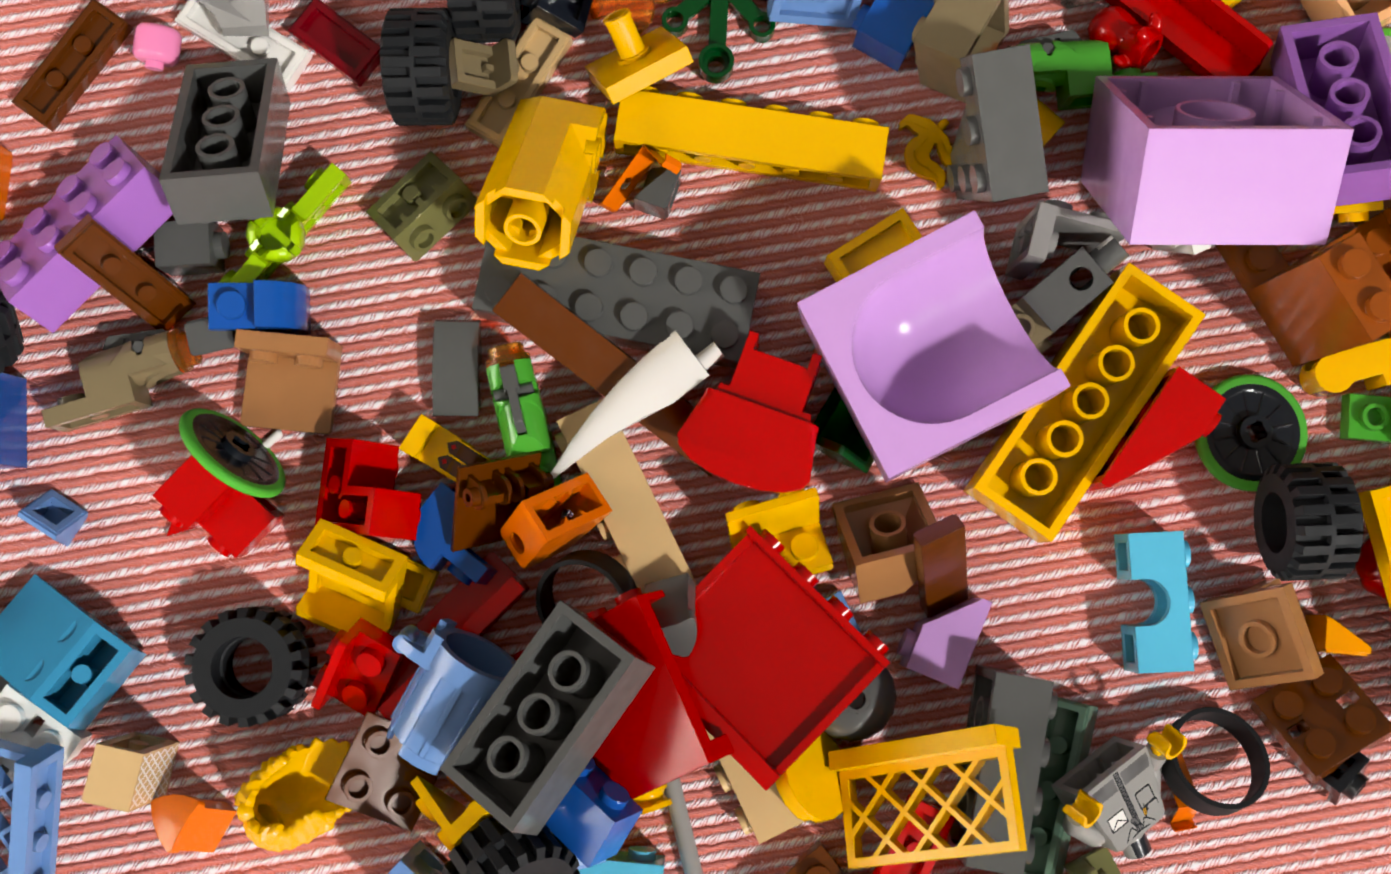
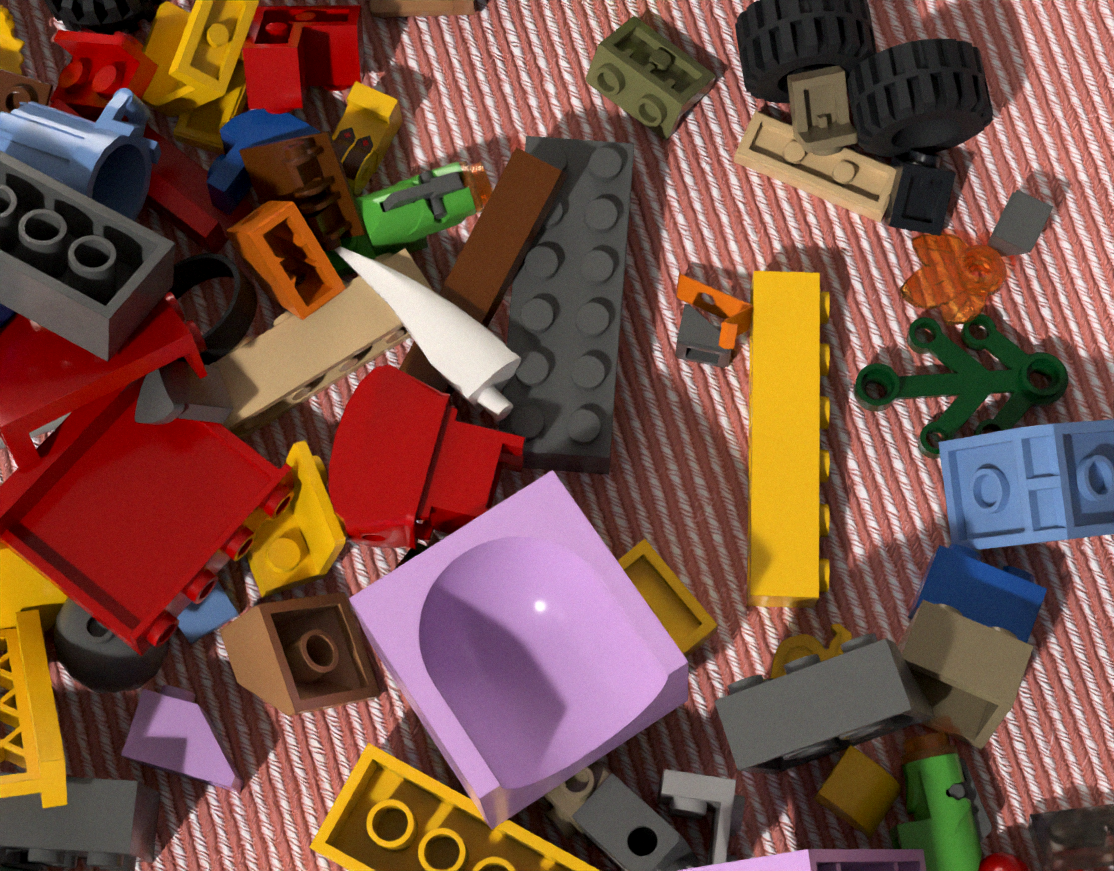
camera: 90 degrees right, 10 degrees down
dark grey slope [432,320,482,416] -> none
yellow brick [475,96,608,271] -> none
yellow tile [584,8,694,105] -> none
reddish brown tile [913,514,968,618] -> none

